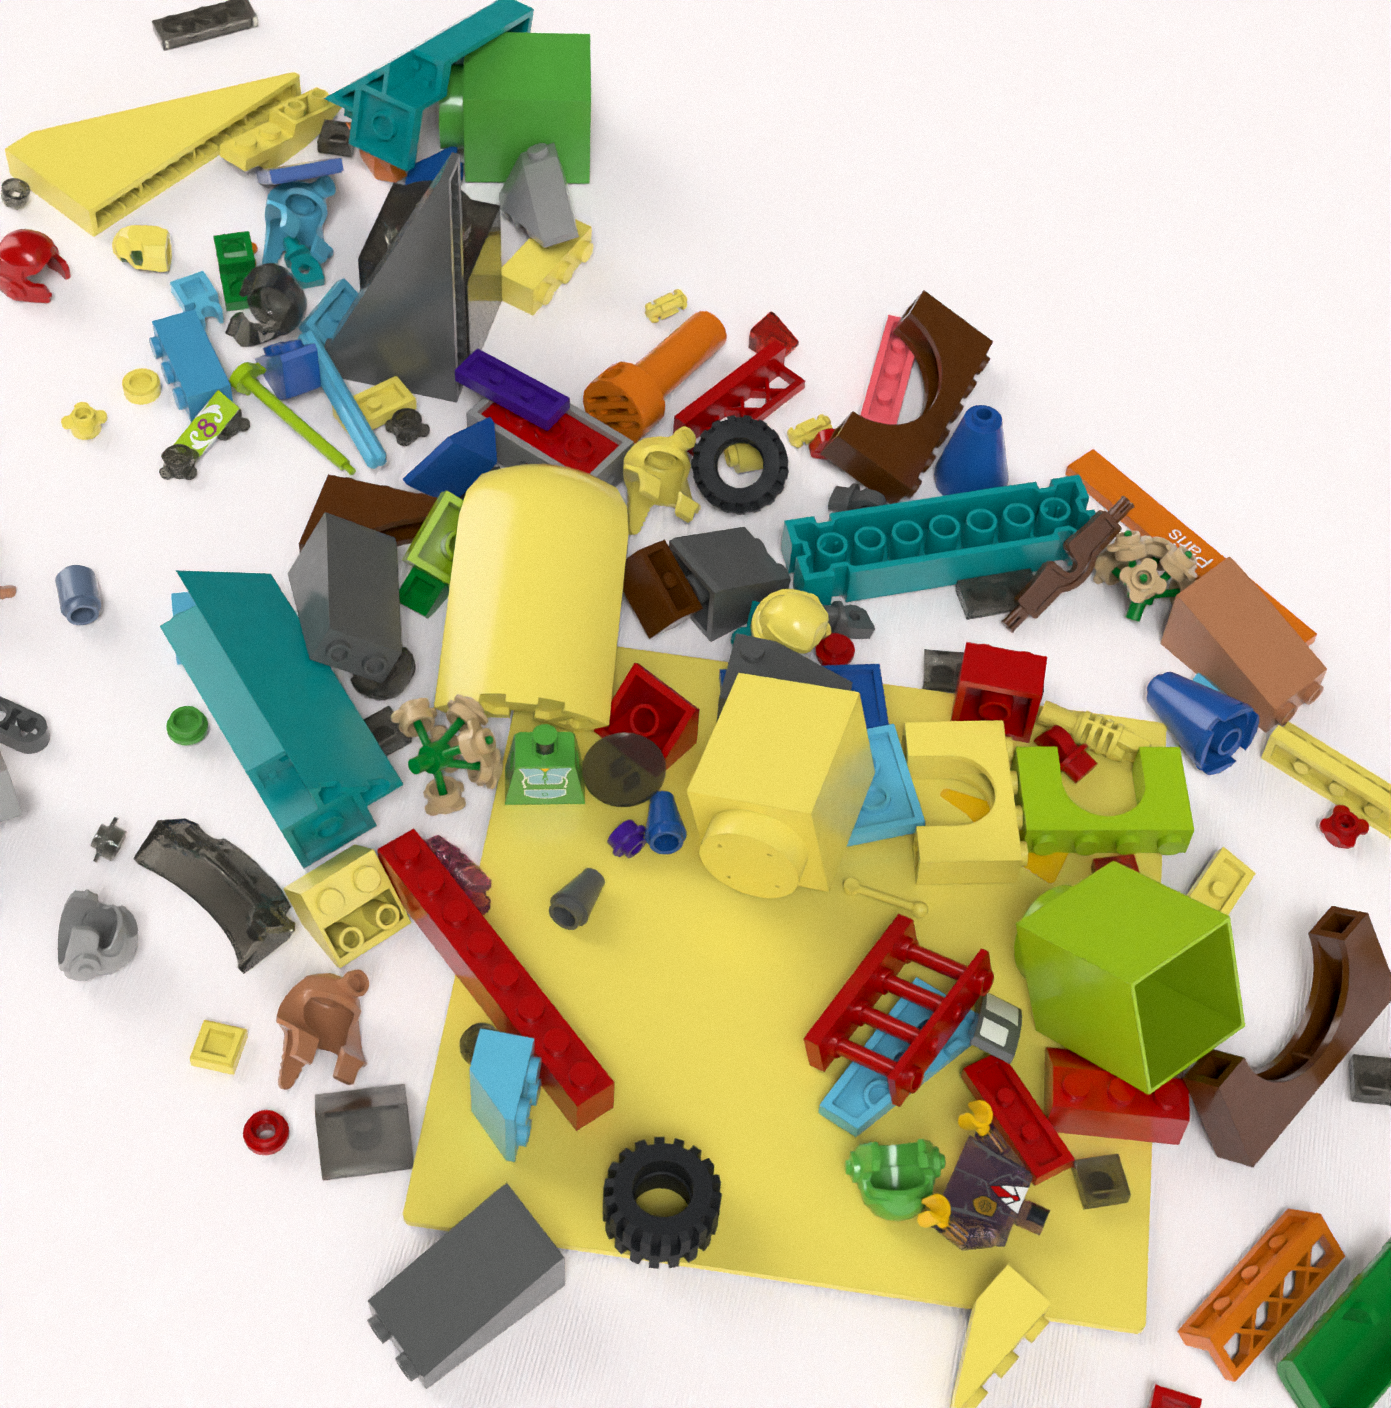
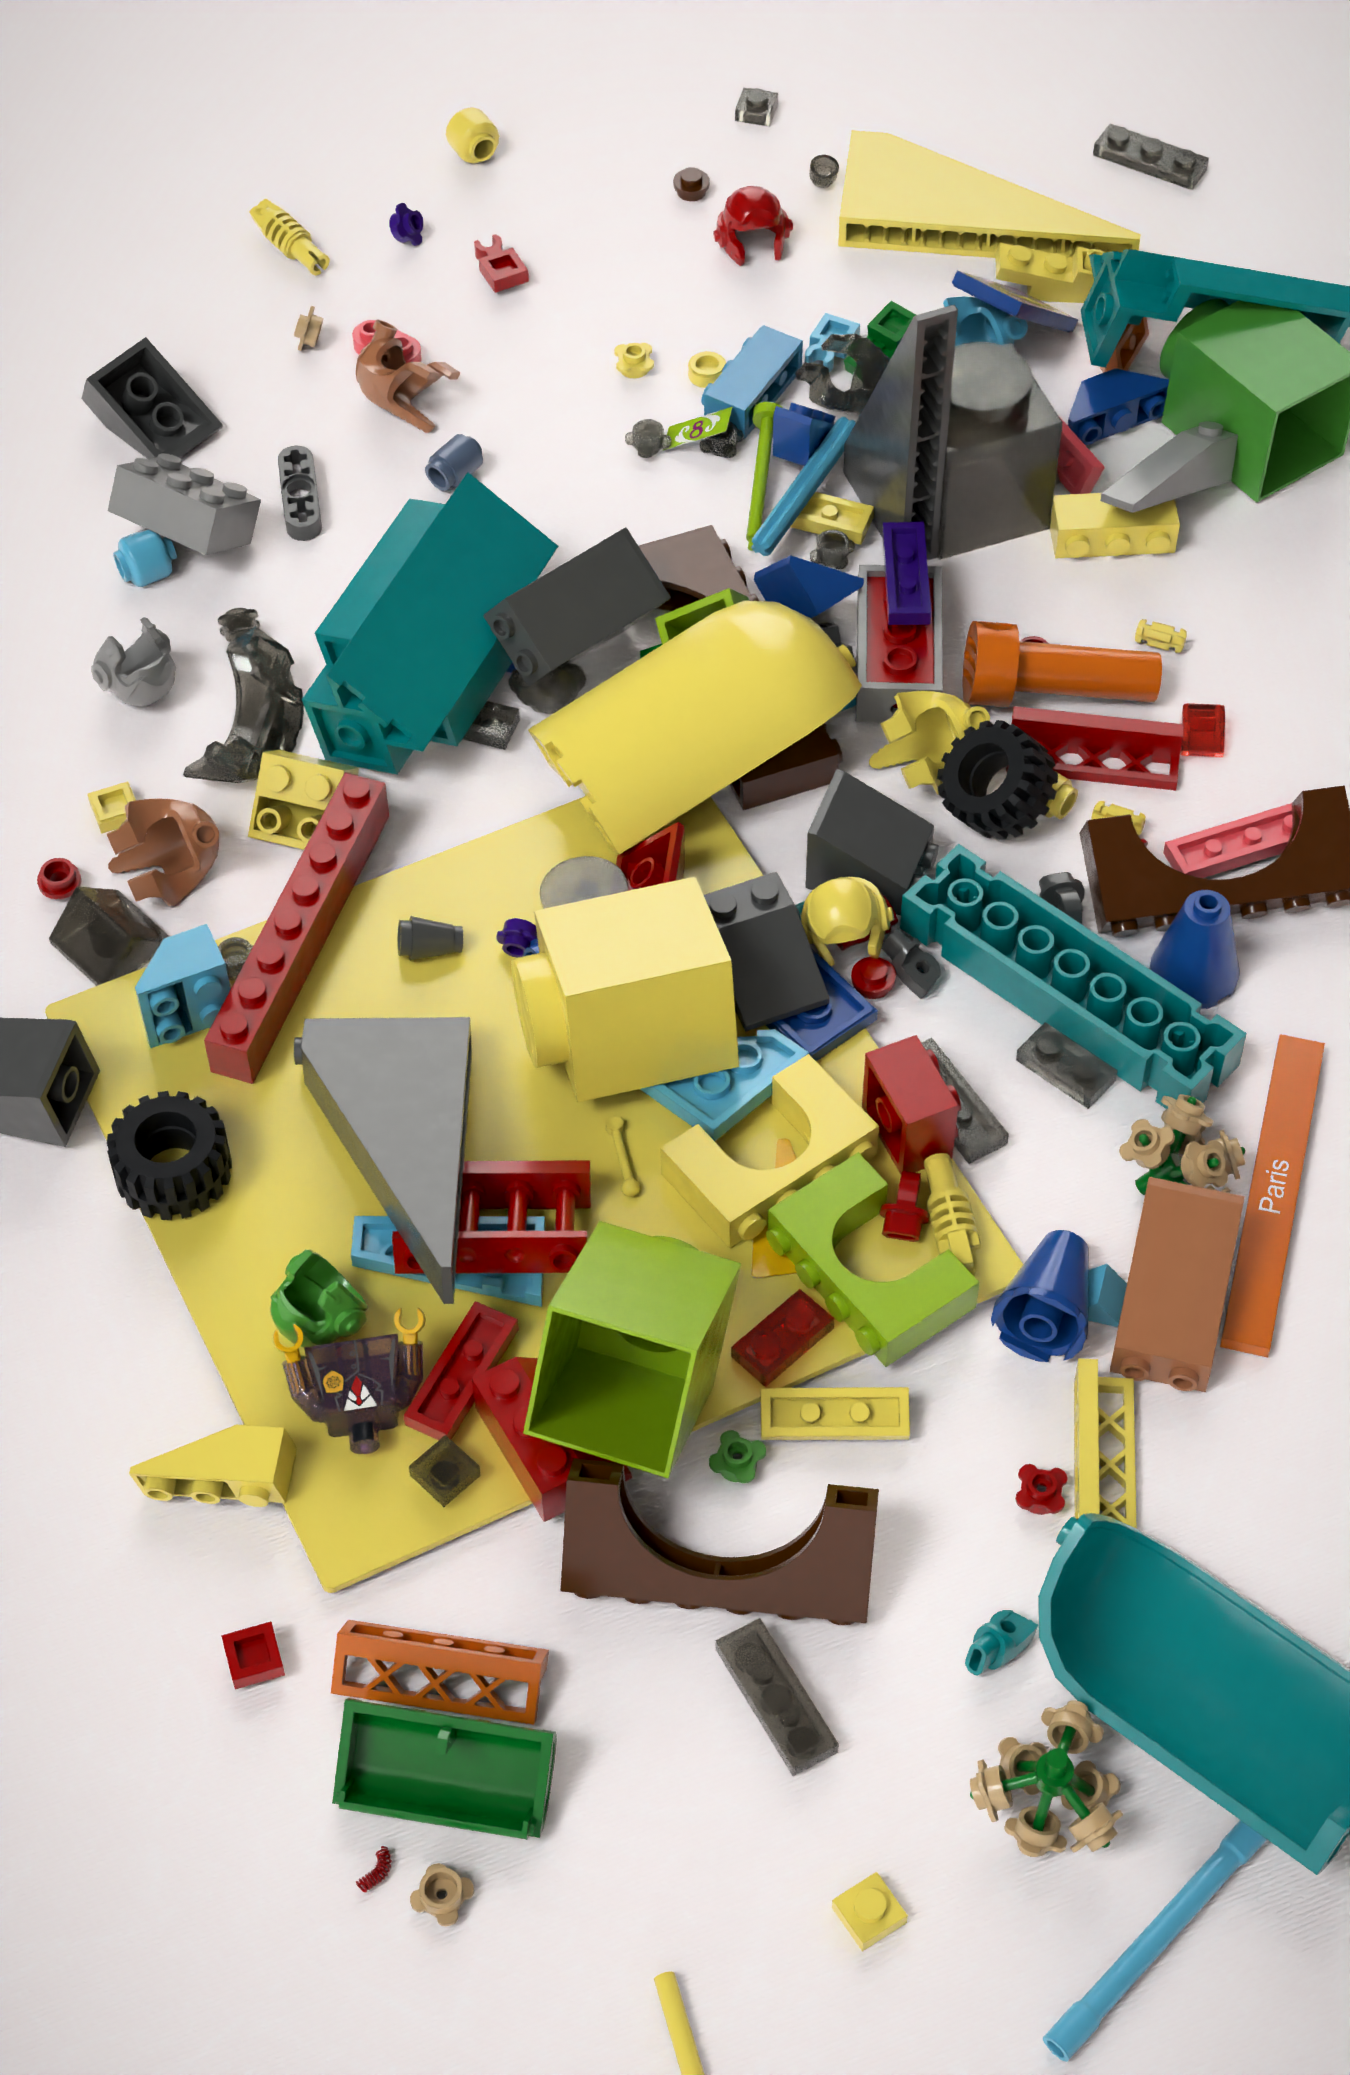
camera: 60 degrees right, 0 degrees up
light yellow rock [112,225,172,272] -> none
tan plant [391,694,503,816] -> none
clear pink hinge [423,835,492,915] -> none
bright green torso [505,724,585,805] -> none
reddish brown brick [623,539,703,639] -> none
slope [968,993,1022,1064] -> none
reddish brown piece [1001,496,1134,633] -> none
none -> slope [294,1017,472,1304]

